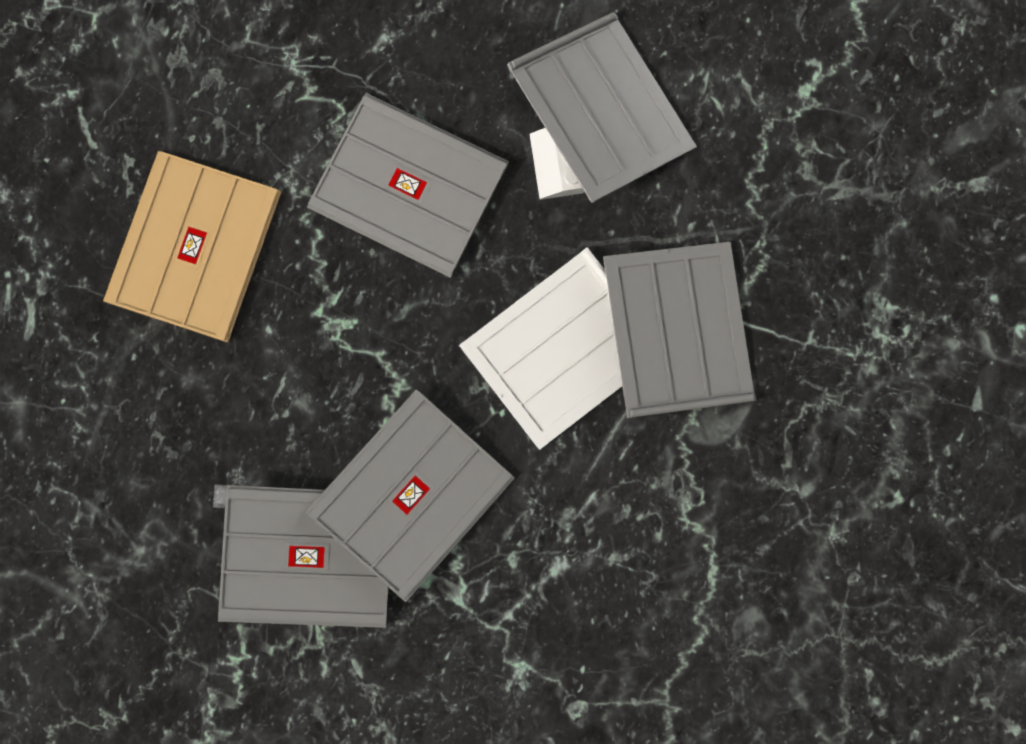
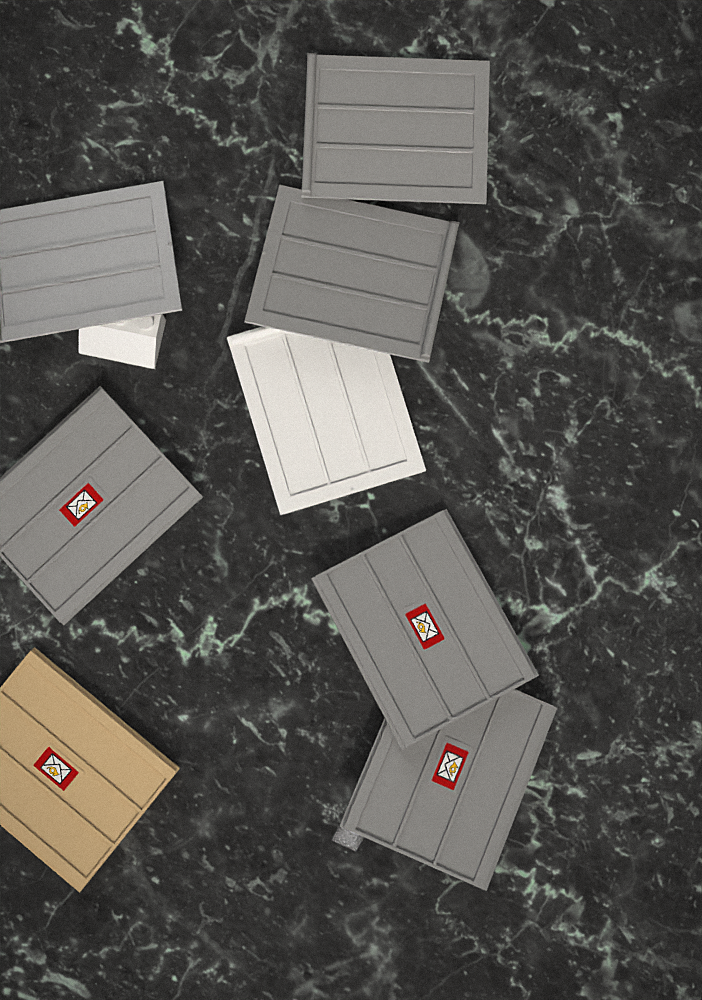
camera: 70 degrees left, 0 degrees up
none -> light grey door [301,53,490,204]

